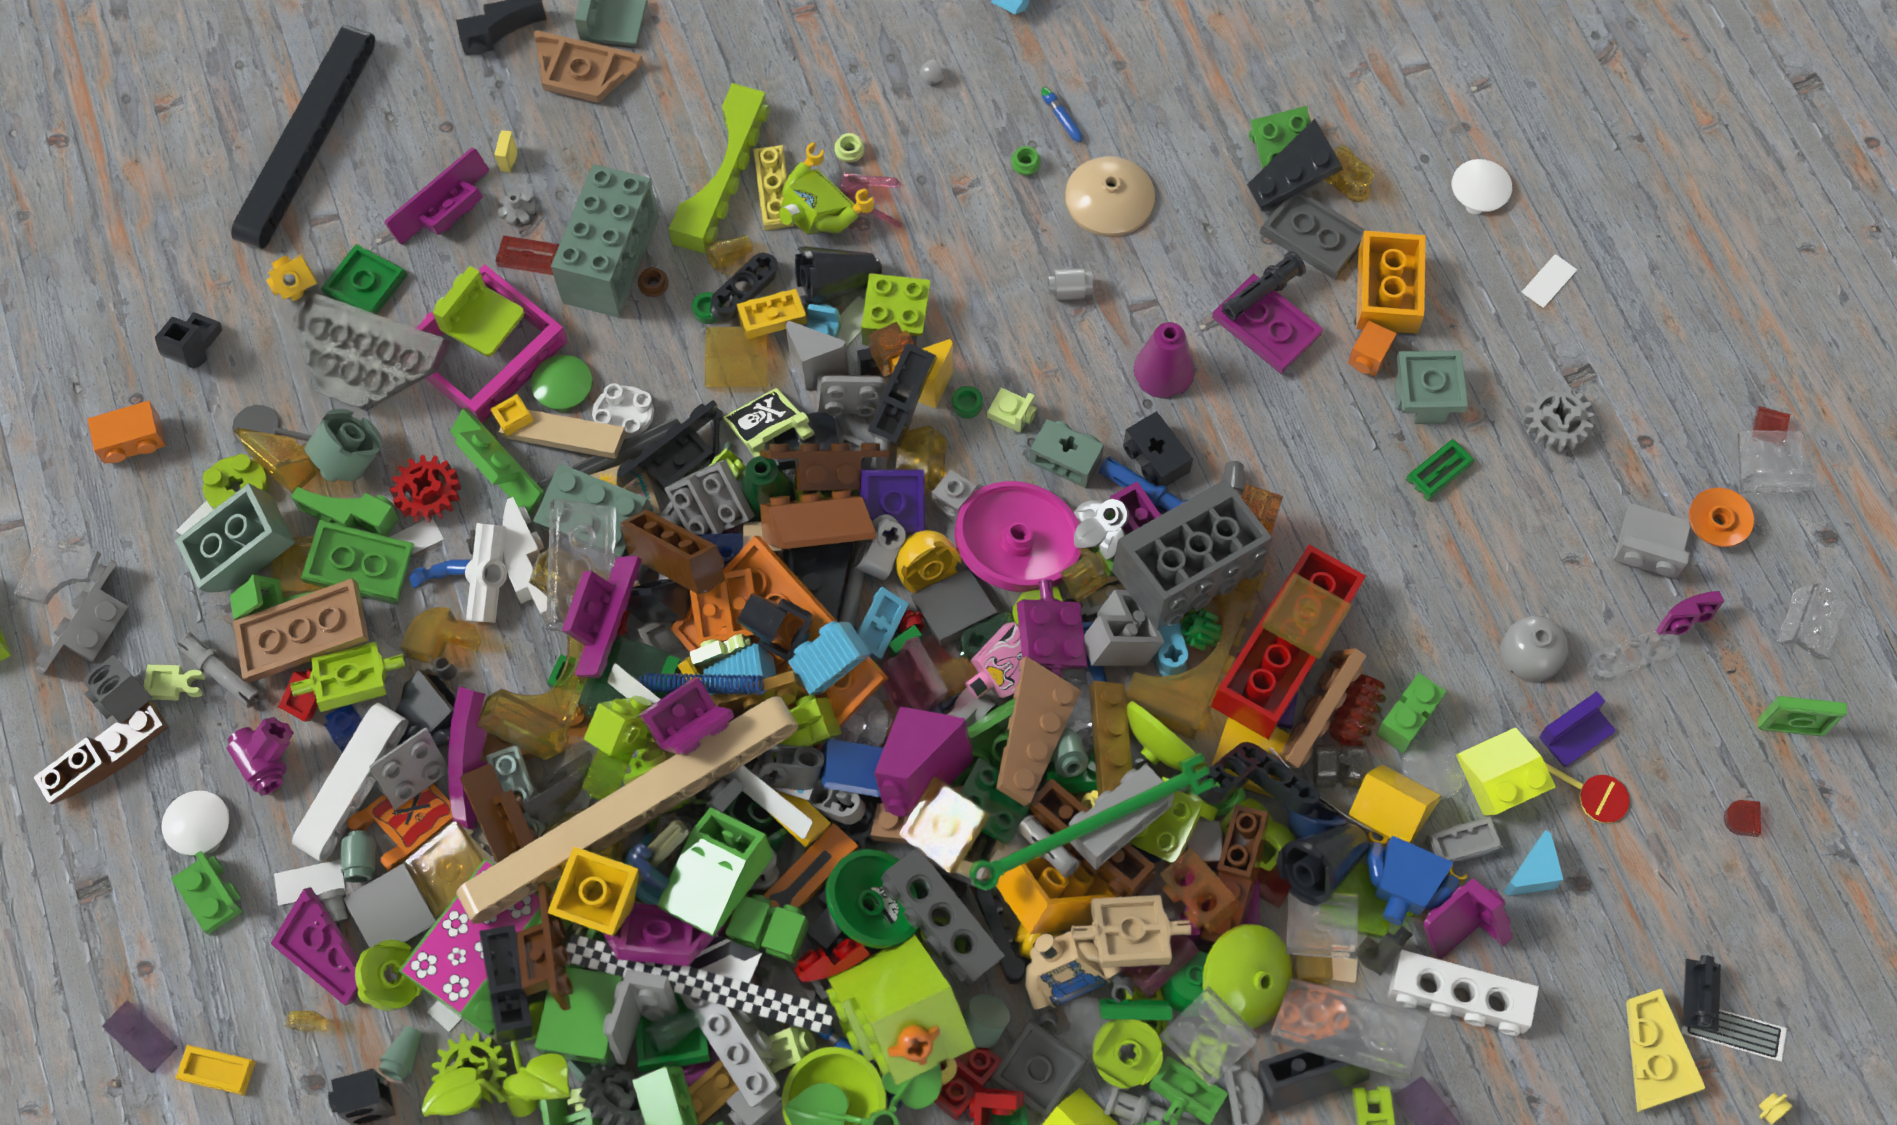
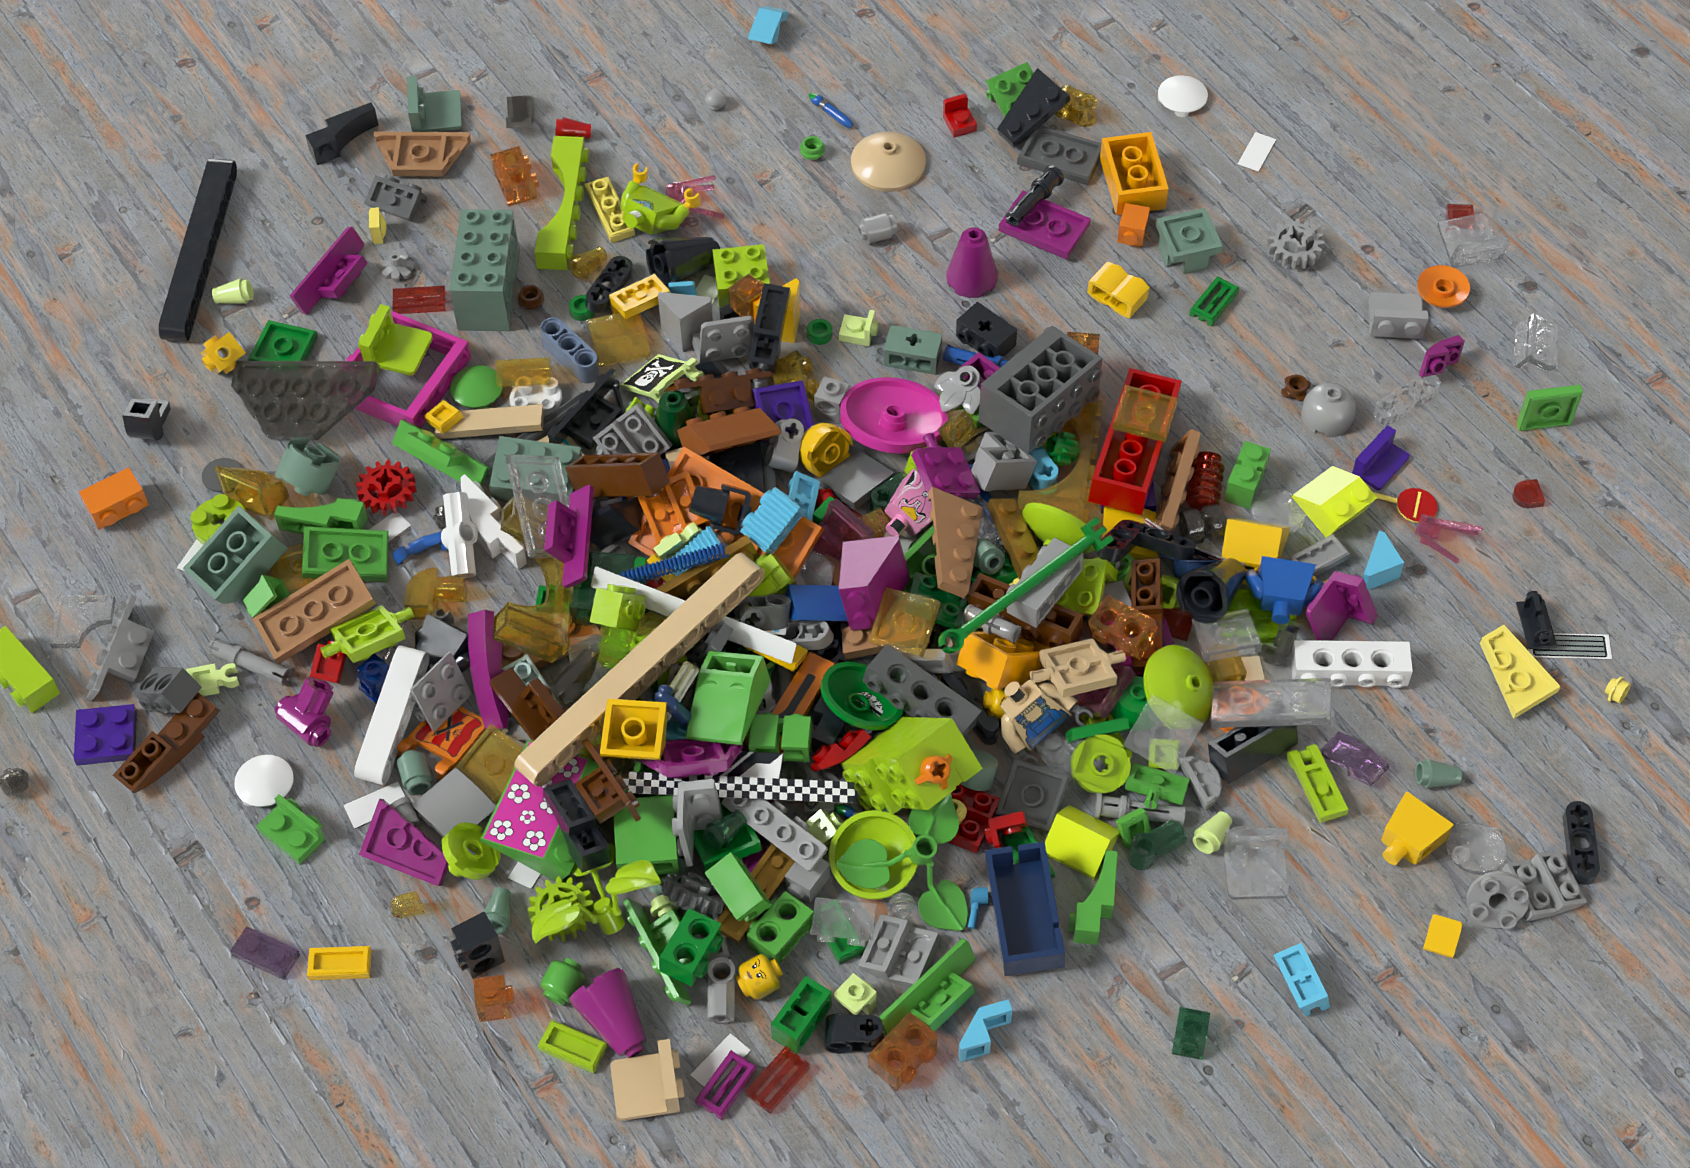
camera: 15 degrees left, 10 degrees down
magenta bracket [639,677,734,755] -> none
yellowish green plate [834,133,864,163] -> none
none -> dark purple plate [74,704,137,766]
none -> yellowish green cone [212,278,254,304]
none -> dark grey bracket [364,175,428,222]
none -> clear orange brick [490,146,539,207]
none -> clear yellow bracket [495,357,552,387]
none -> clear smoke slope [506,95,534,128]
none -> sand blue beam [540,317,599,383]
none -> red cone [555,117,591,139]
none -> red bracket [943,94,977,137]
none -> yellow brick [1087,262,1150,318]
none -> reddish brown plate [1281,374,1311,401]
none -> clear pink plant [1415,514,1483,563]

